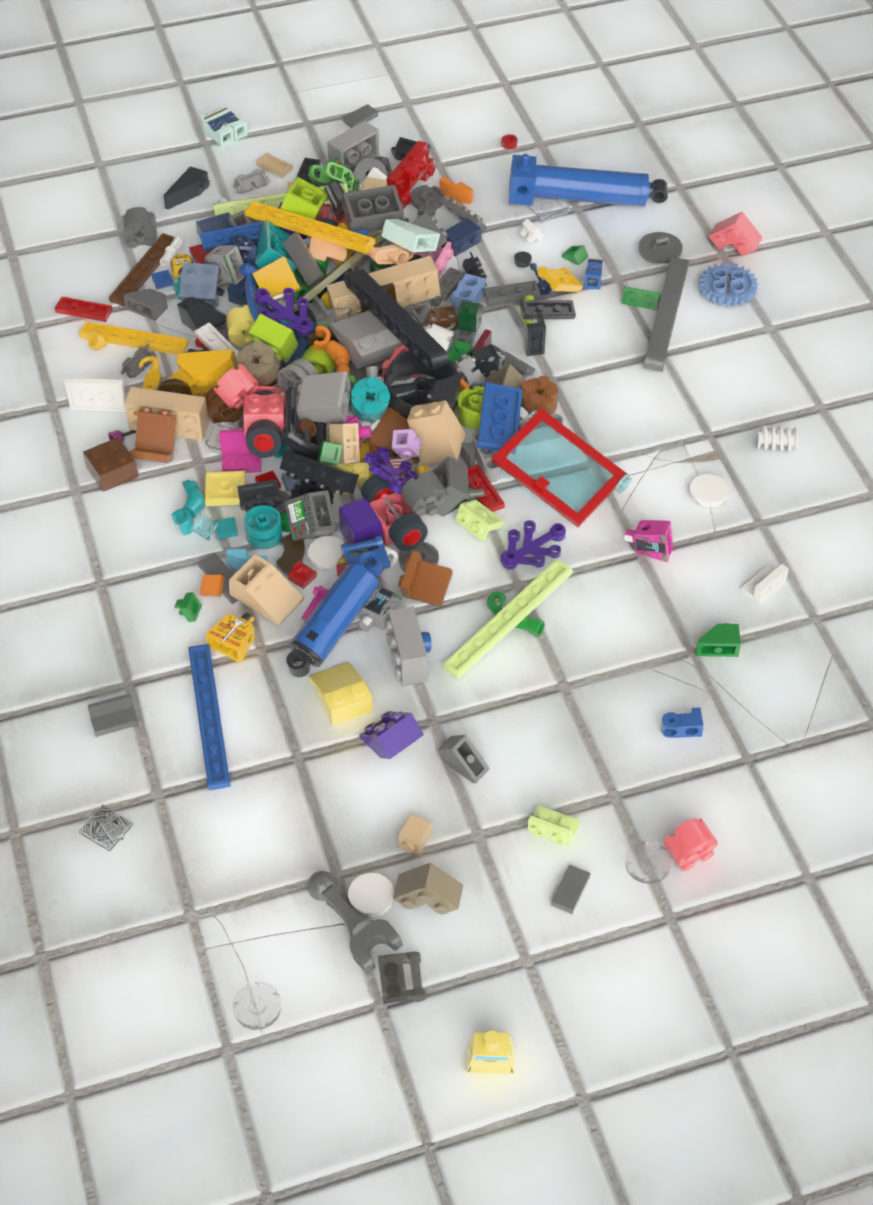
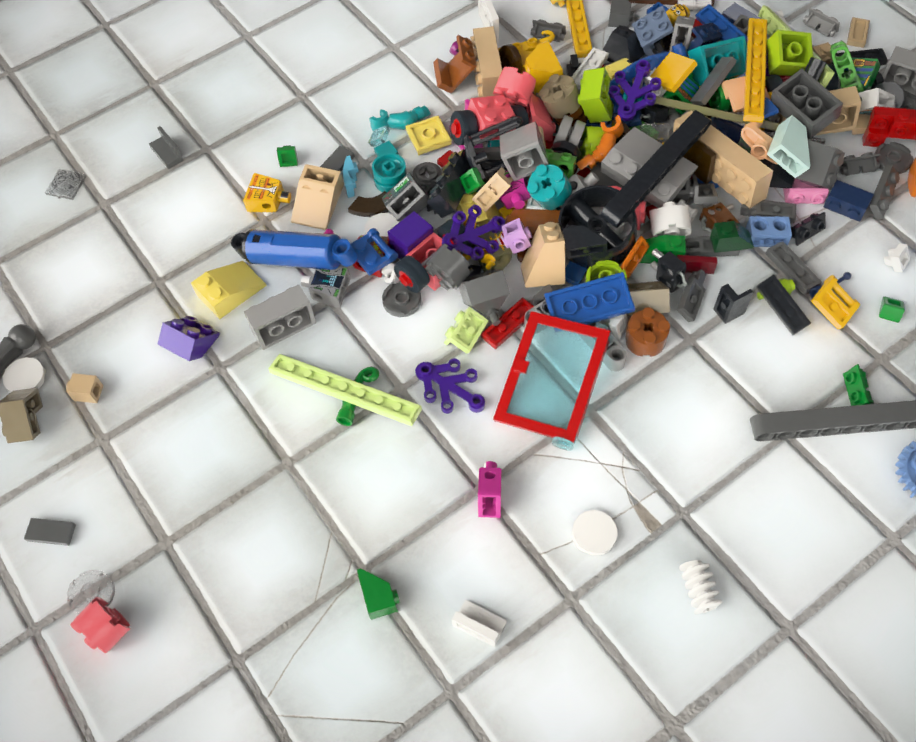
camera: 75 degrees right, 10 degrees up
reddish brown brick [83,437,138,492] -> none
blue tile [188,644,231,790] -> none
orange tile [200,575,225,597] -> none
black bracket [237,479,281,512] -> none
red tile [288,561,317,589] -> none
reddish brown tile [297,419,317,438] -> none
dark orange bracket [398,551,453,606] -> none
tile [421,632,432,653] -> none
slope [437,735,490,783] -> none
hinge [454,353,486,390] -> none
black tile [514,251,532,268] -> none
yellowish green bracket [528,805,580,846] -> none
blue leg [584,259,603,290] -> none
blue leg [661,707,704,738] -> none

